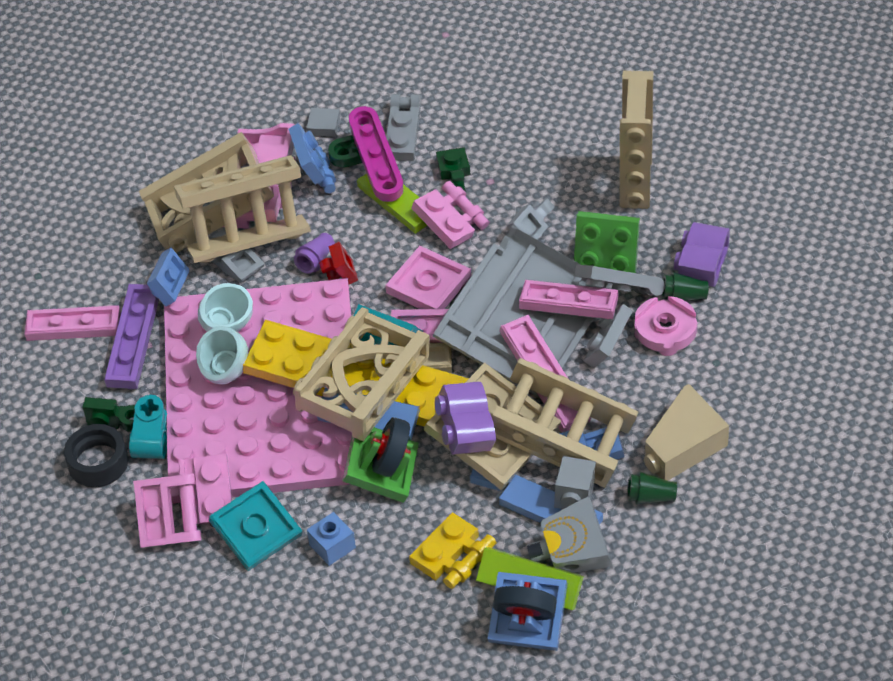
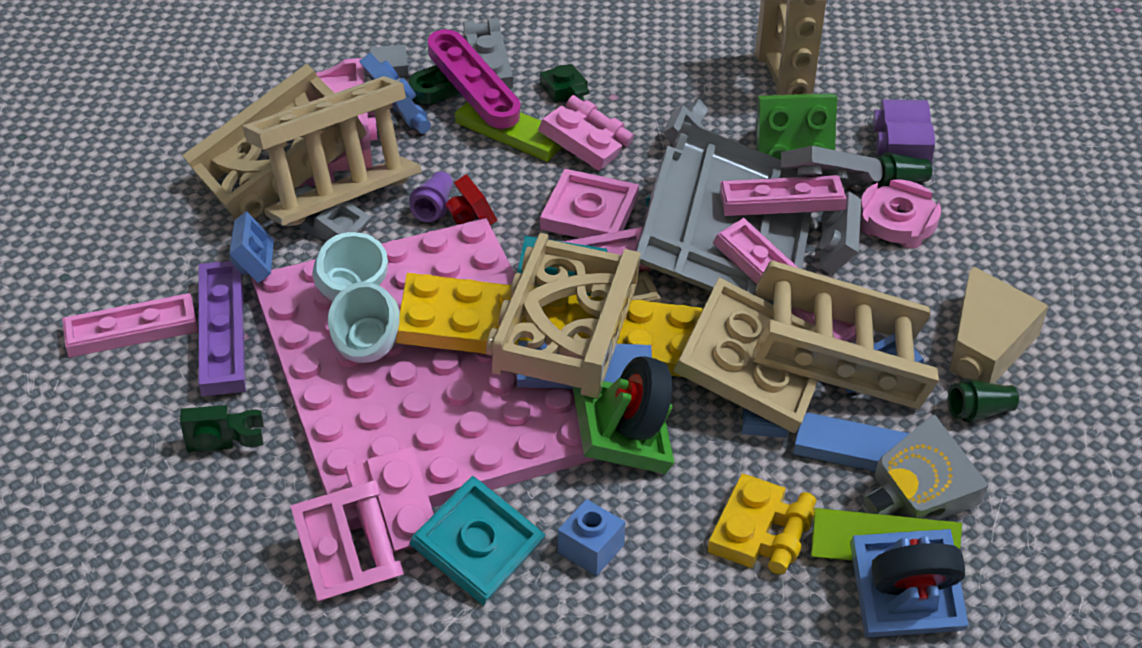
camera: 20 degrees left, 5 degrees down
black tyre [63,424,129,487] -> none
teal piece [129,394,167,459] -> none
medium lavender brick [435,381,496,455] -> none
light grey brick [554,456,596,509] -> none

